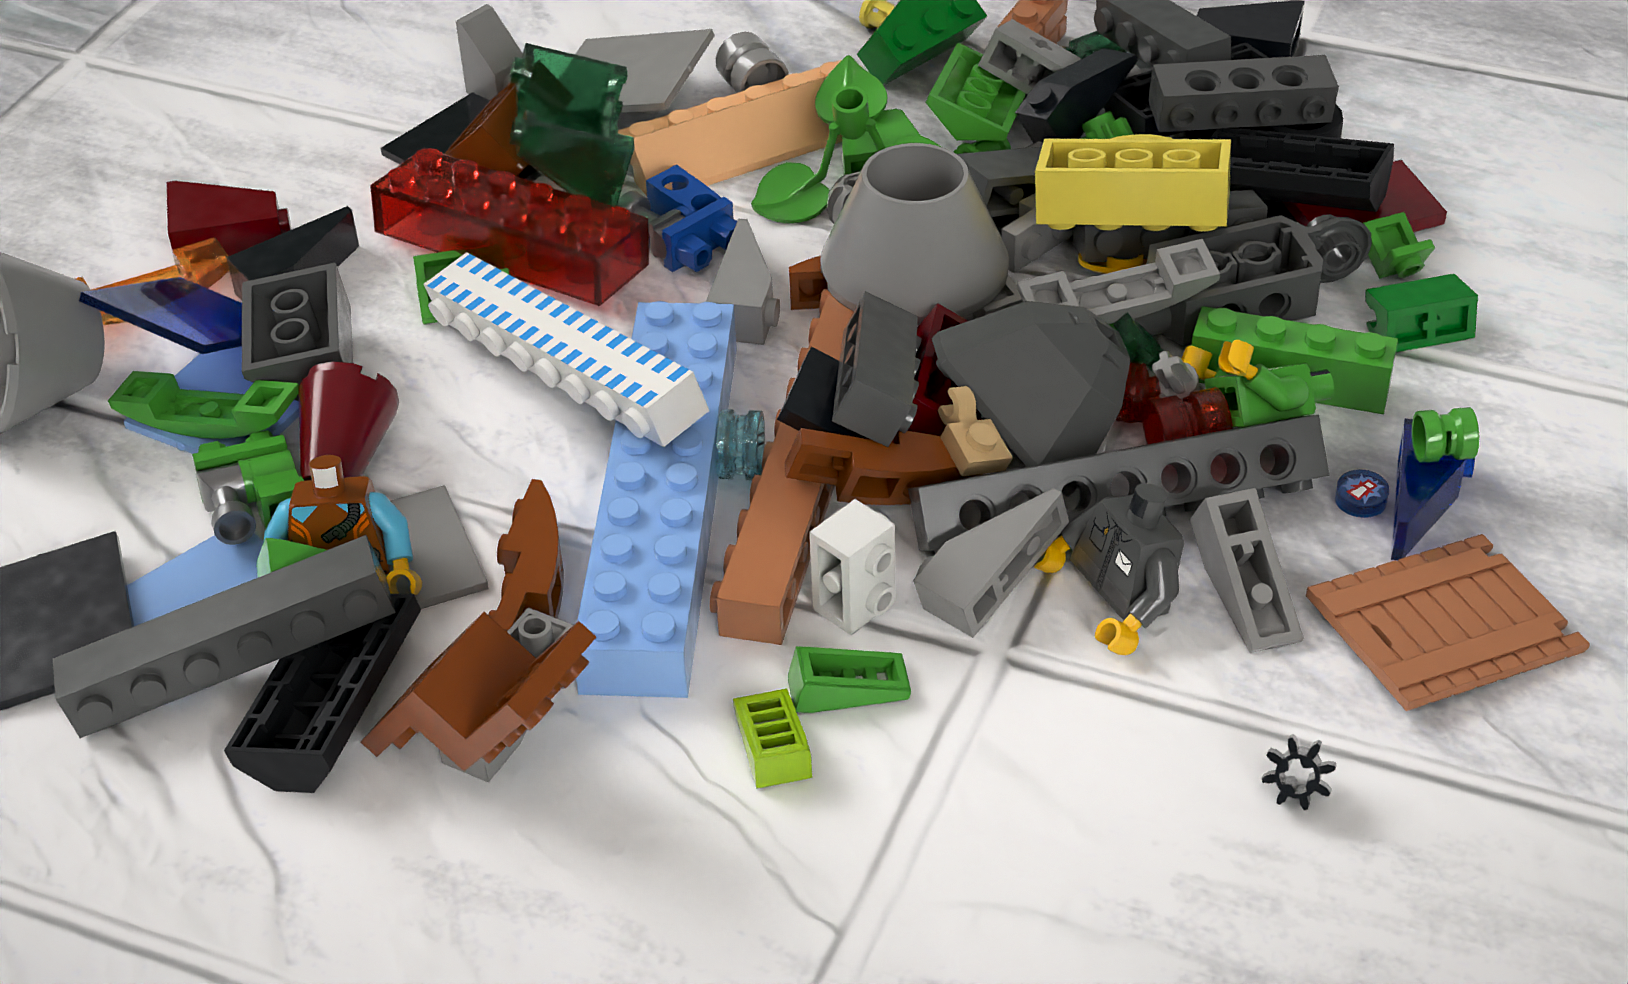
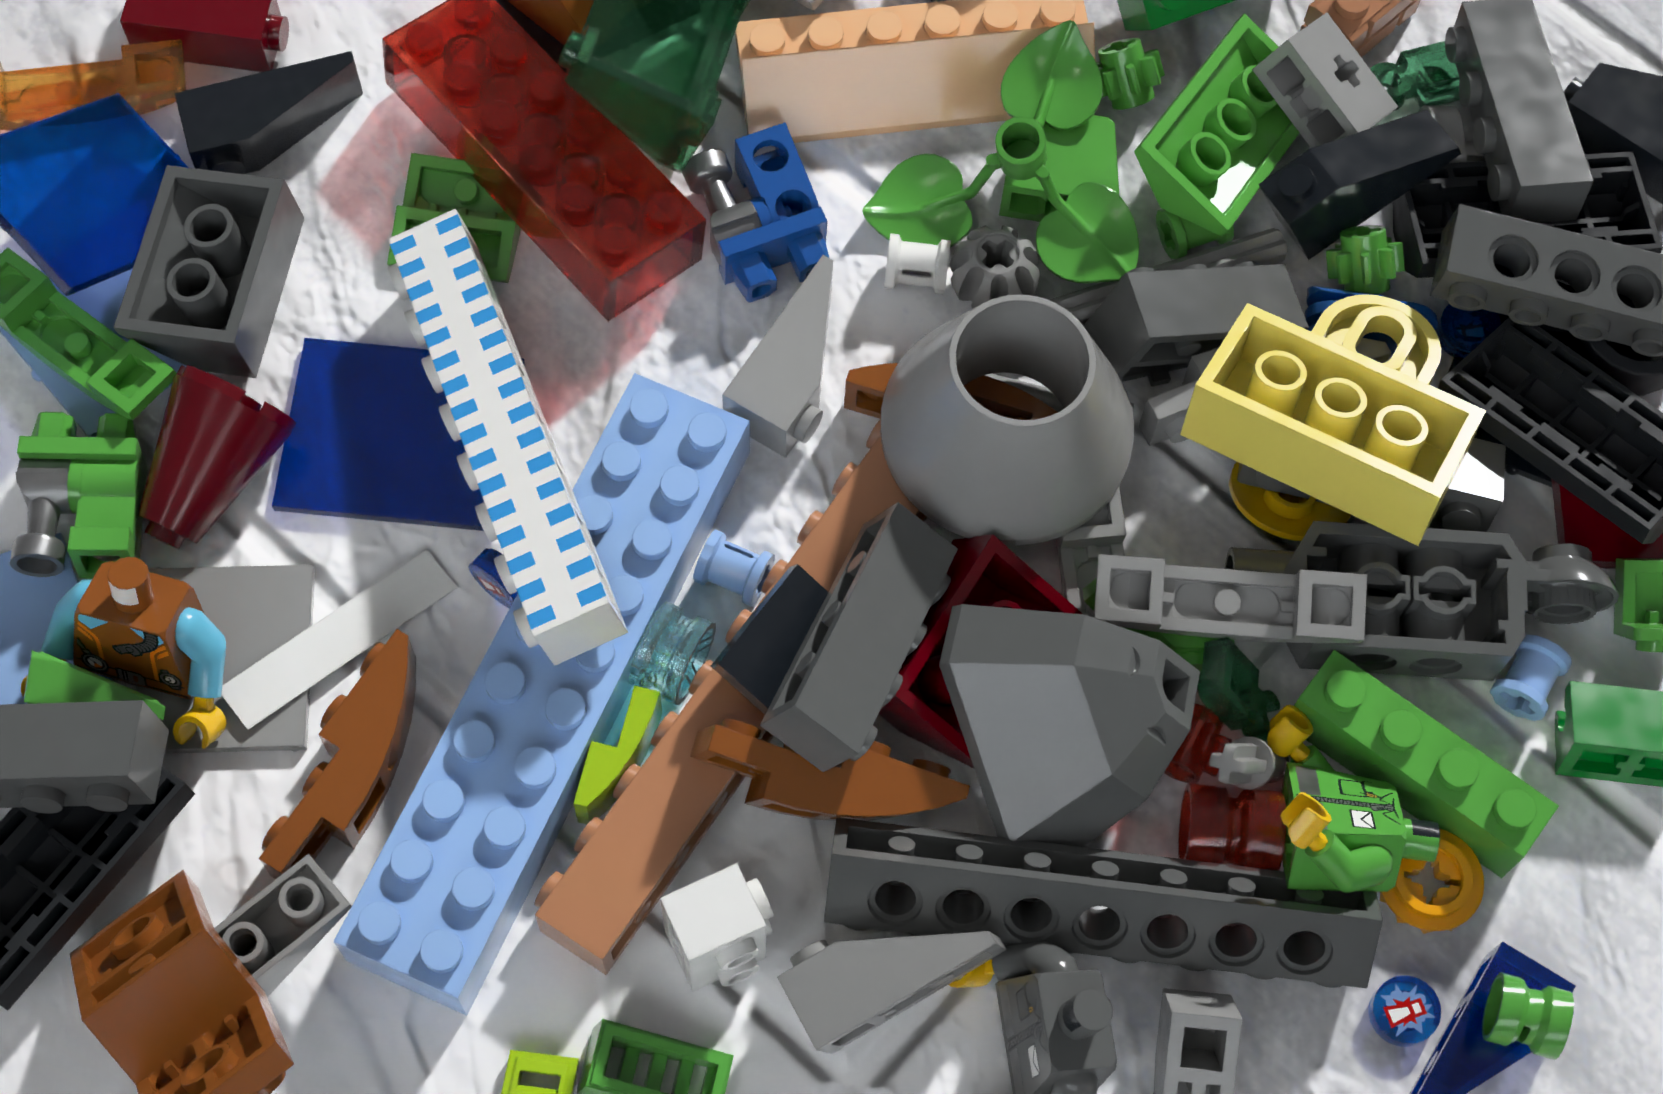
camera: 15 degrees right, 25 degrees up
tan plate [938,386,1013,476] -> none
none -> white sticker [222,549,458,730]
none -> clear blue piece [272,338,526,531]
none -> clear blue tile [468,548,518,609]
none -> lime slope [573,686,663,825]
none -> light blue bush [693,529,775,607]
none -> white bush [884,233,951,295]
none -> bright green gear [1096,38,1165,110]
none -> light orange gear [1379,829,1484,934]
none -> light blue bush [1490,634,1572,721]

